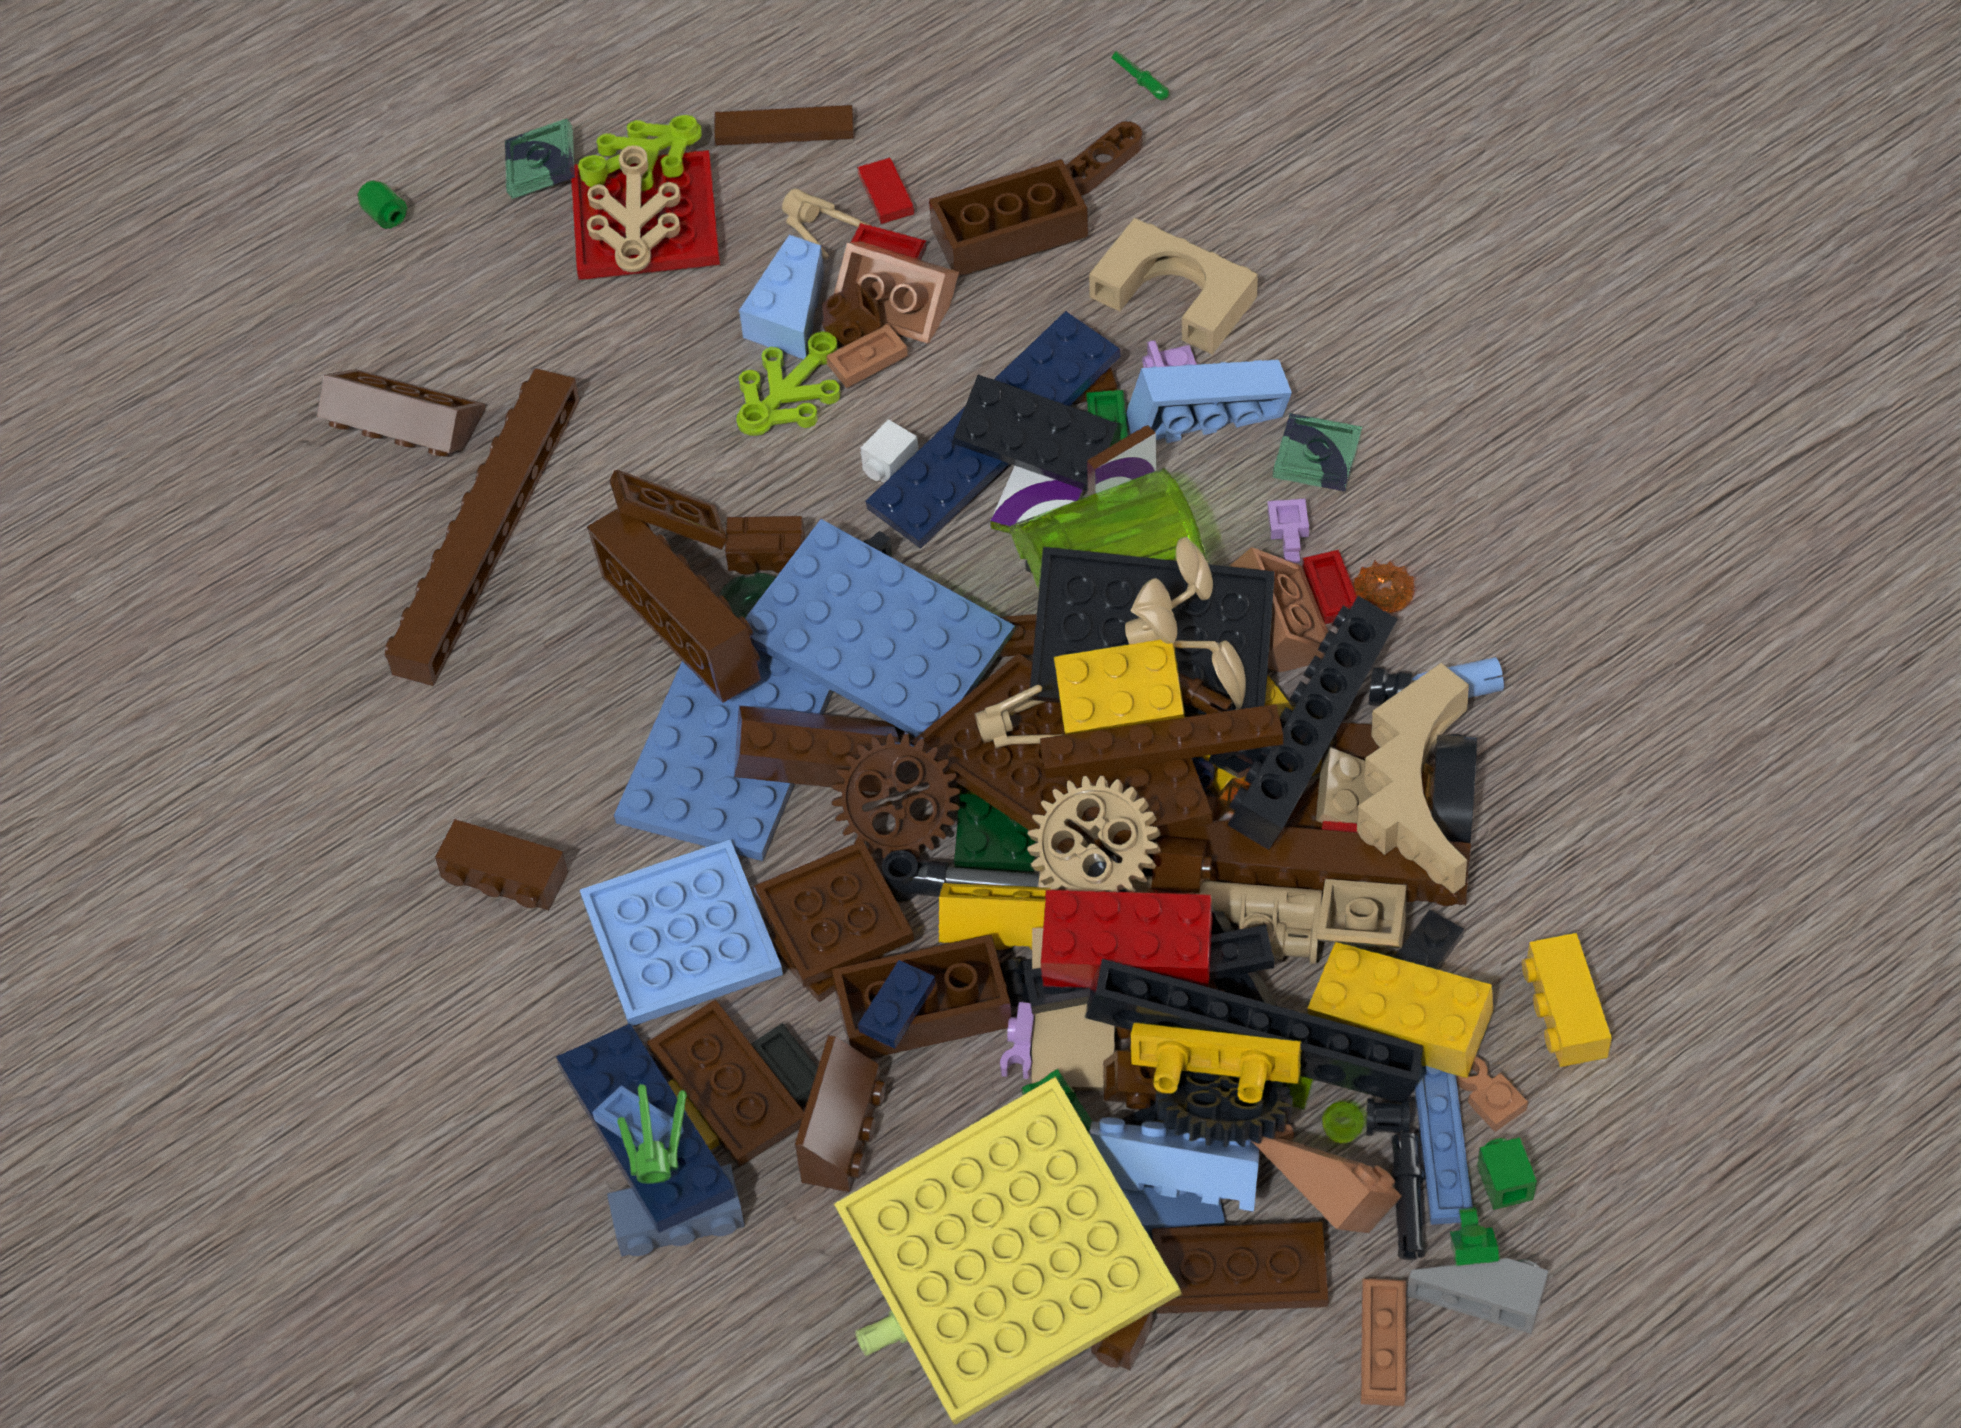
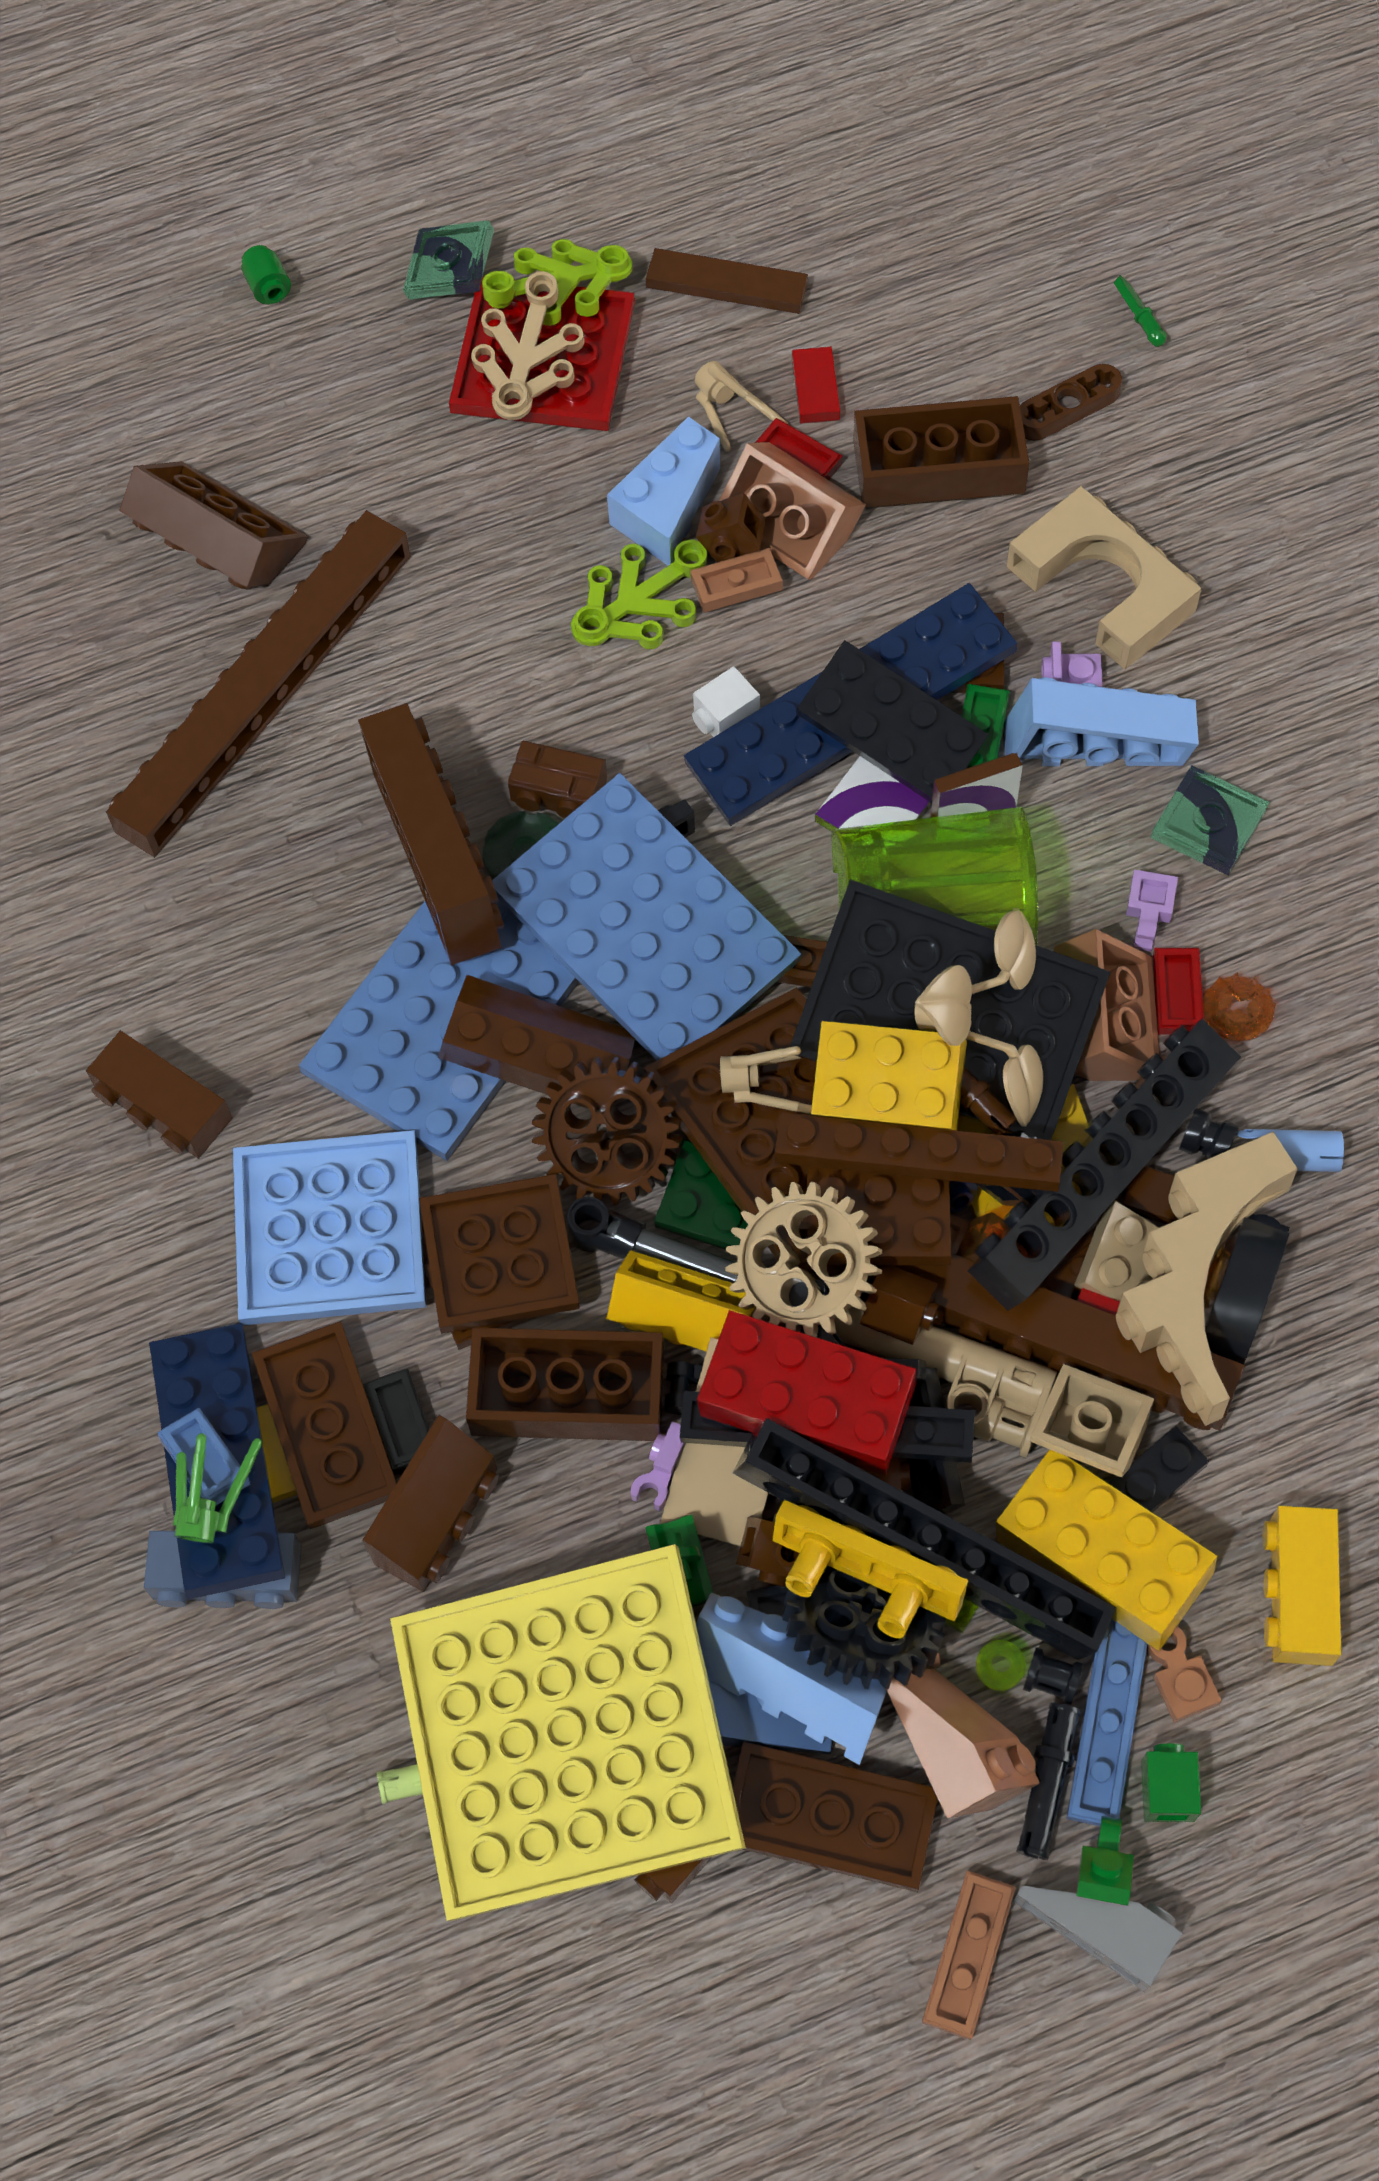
camera: 15 degrees right, 10 degrees up
reddish brown tile [609,469,727,550] -> none
dark blue plate [858,960,936,1049] -> none

